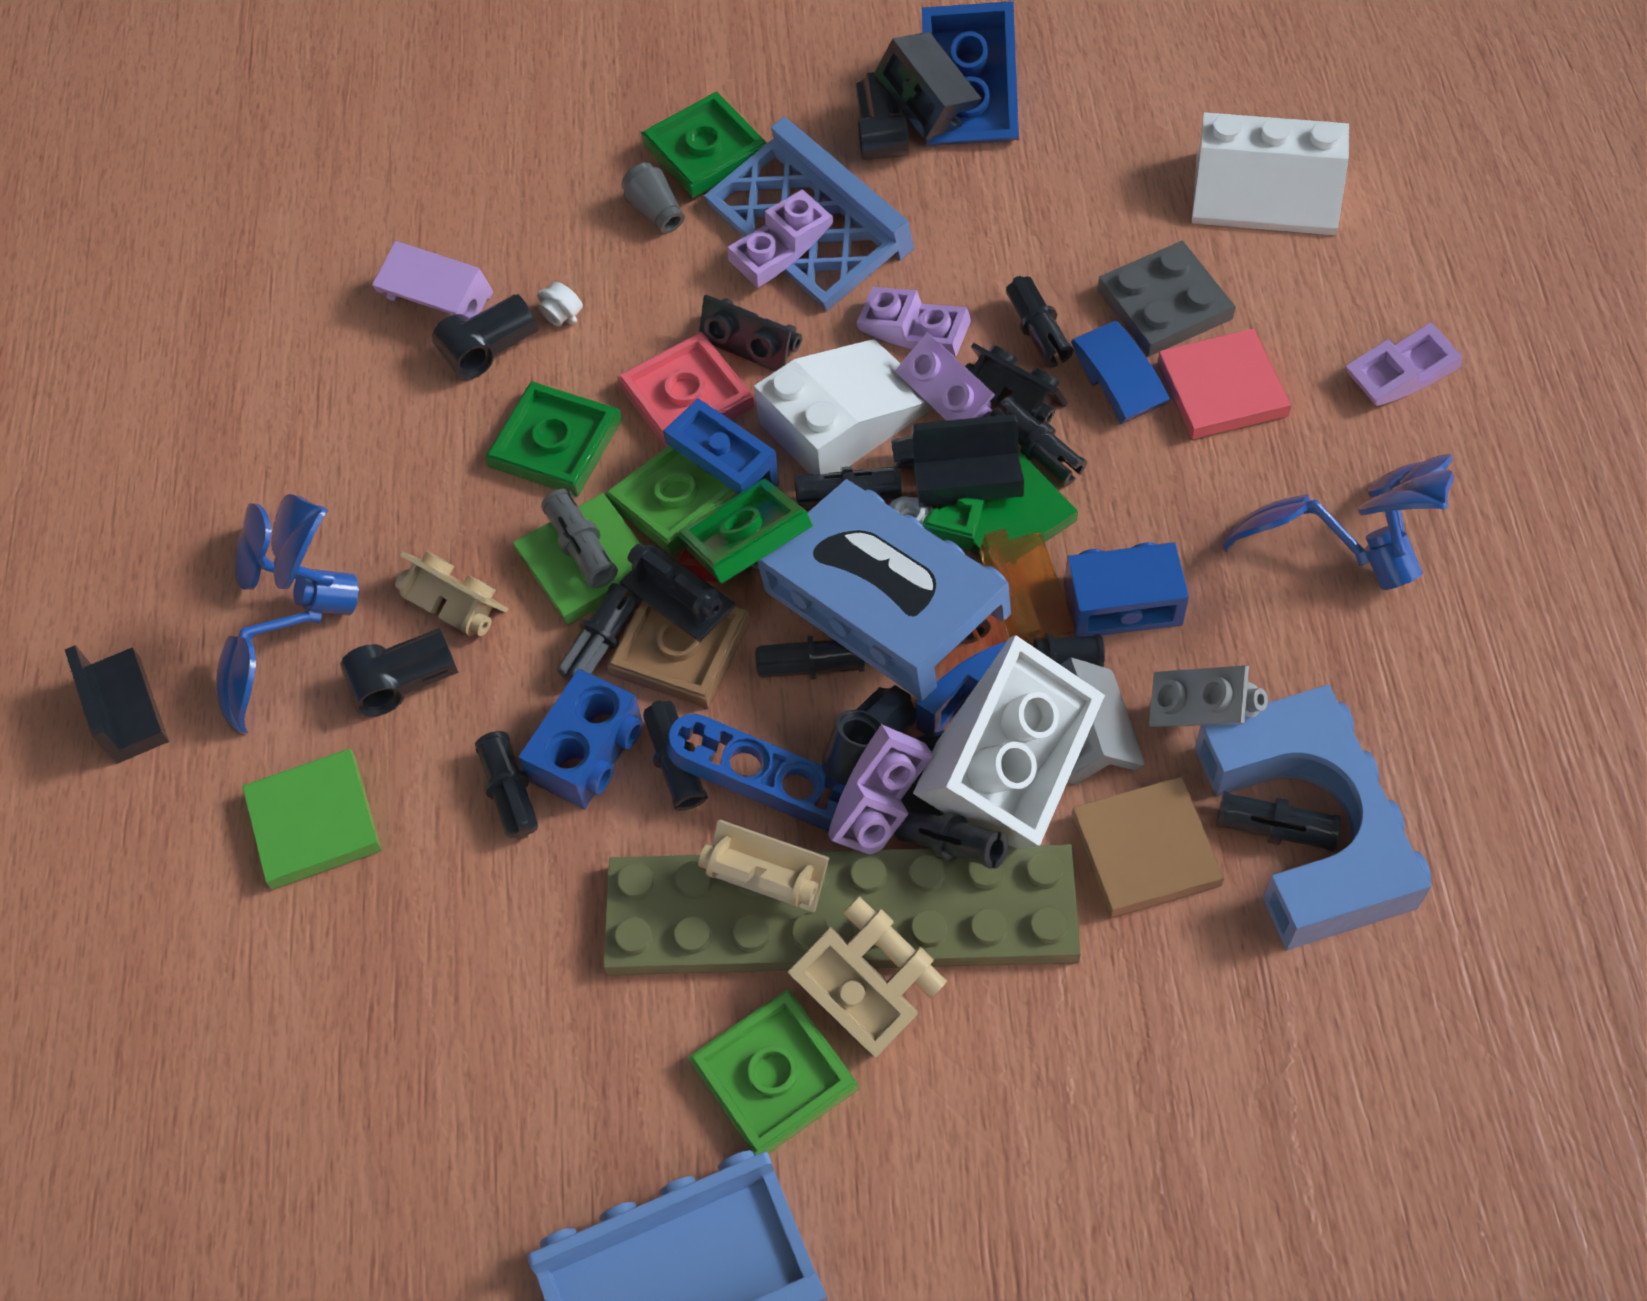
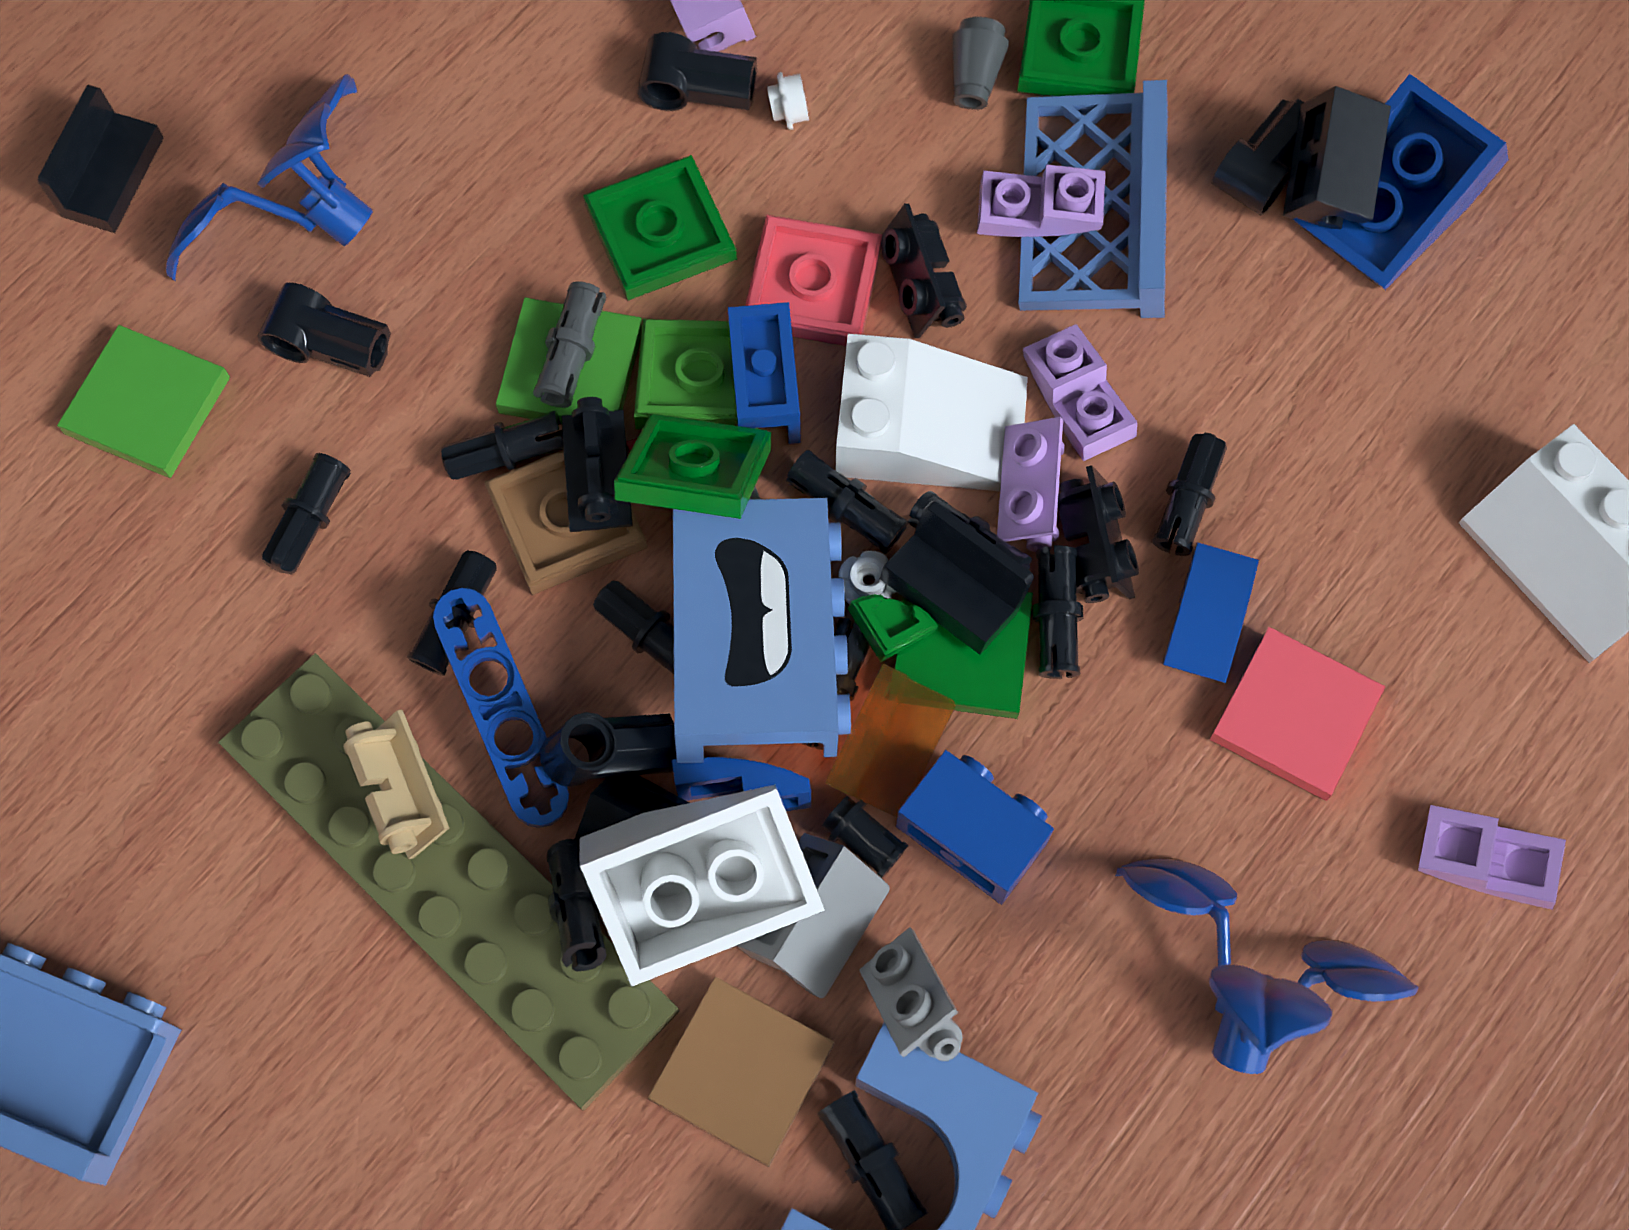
camera: 40 degrees right, 10 degrees up
tan hinge [395,551,509,636] -> none
blue brick [518,668,643,809] -> none
bright green tile [688,988,859,1156] -> none
tan plate [788,896,947,1058] -> none
lavender slope [828,724,933,855] -> none
dark grey plate [1097,240,1236,357] -> none

